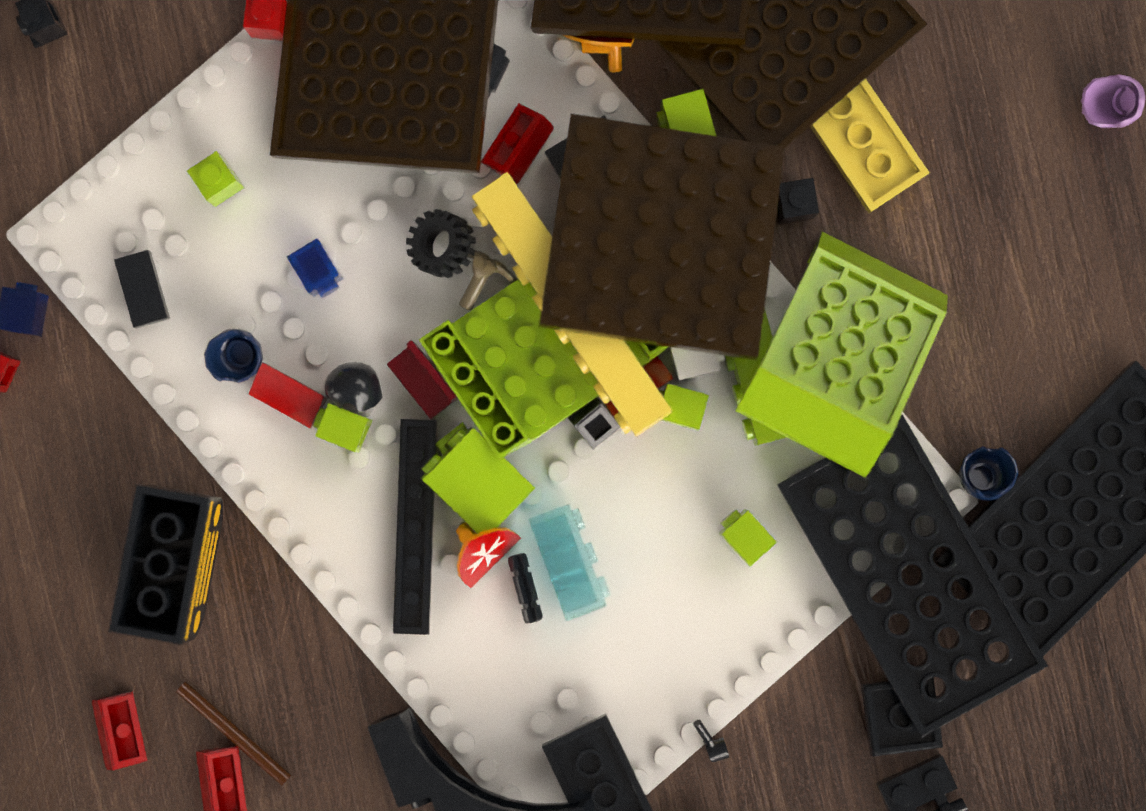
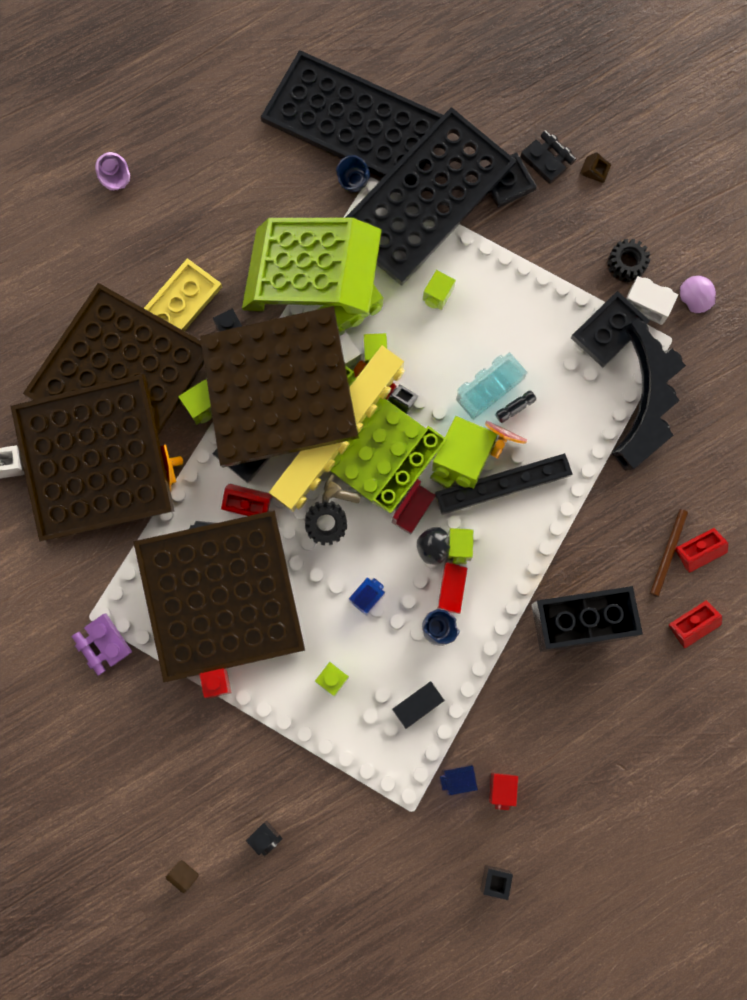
camera: 110 degrees left, 10 degrees down
black hand [693,720,729,762] -> none

